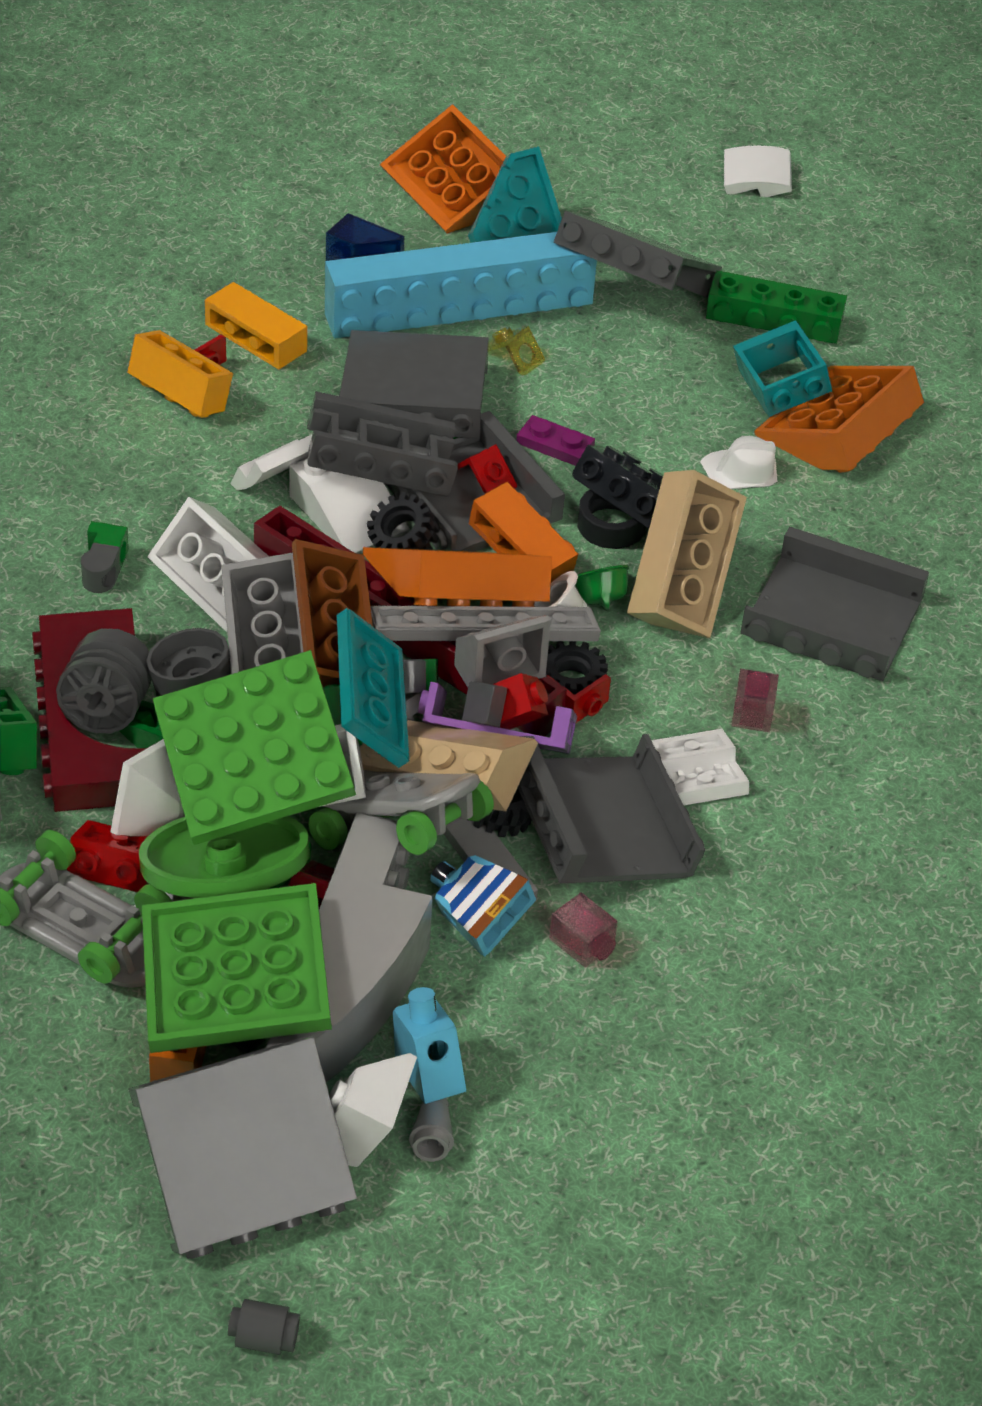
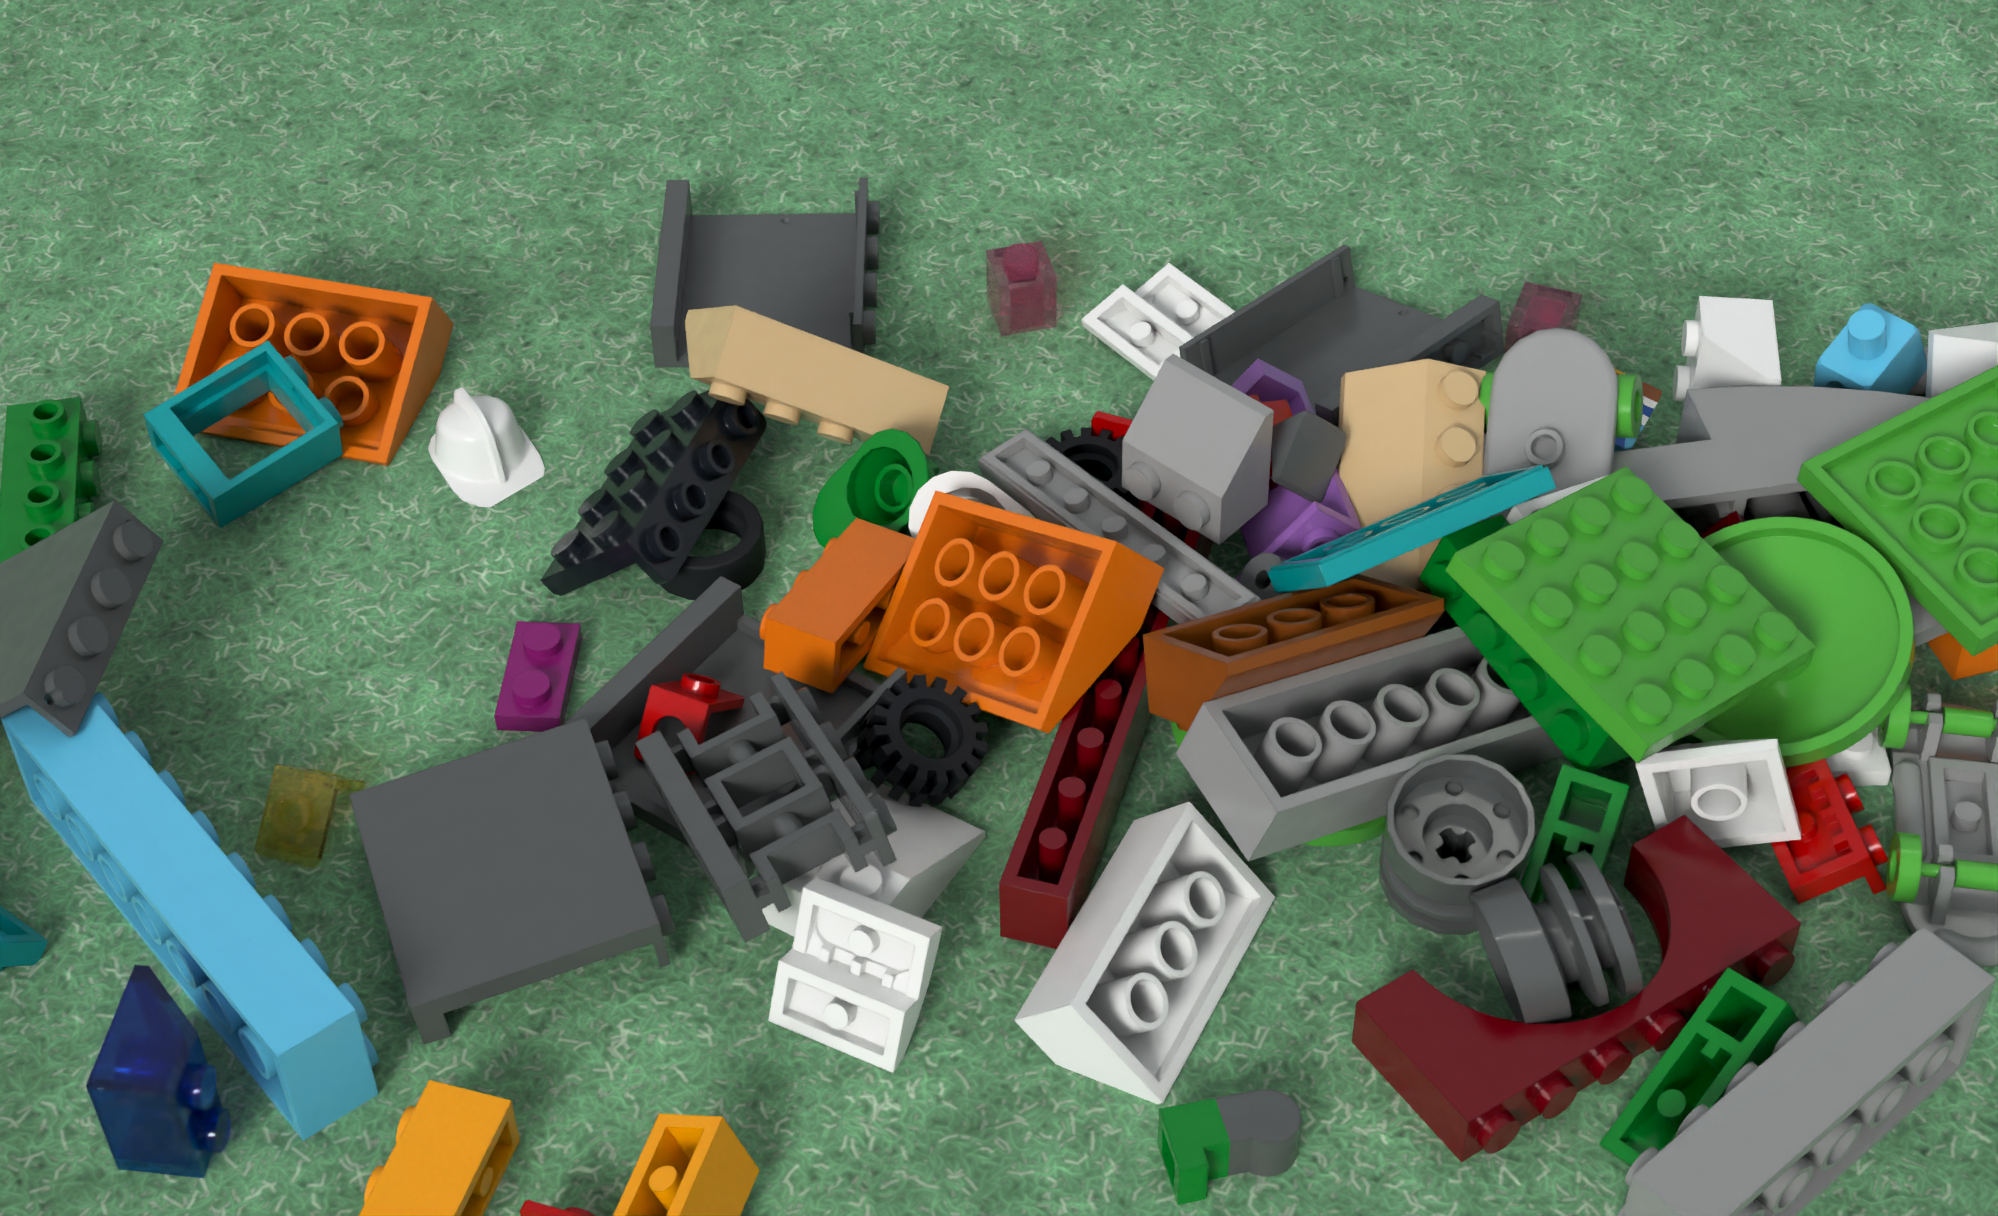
camera: 110 degrees left, 0 degrees up
none -> white slope [1672,296,1782,404]

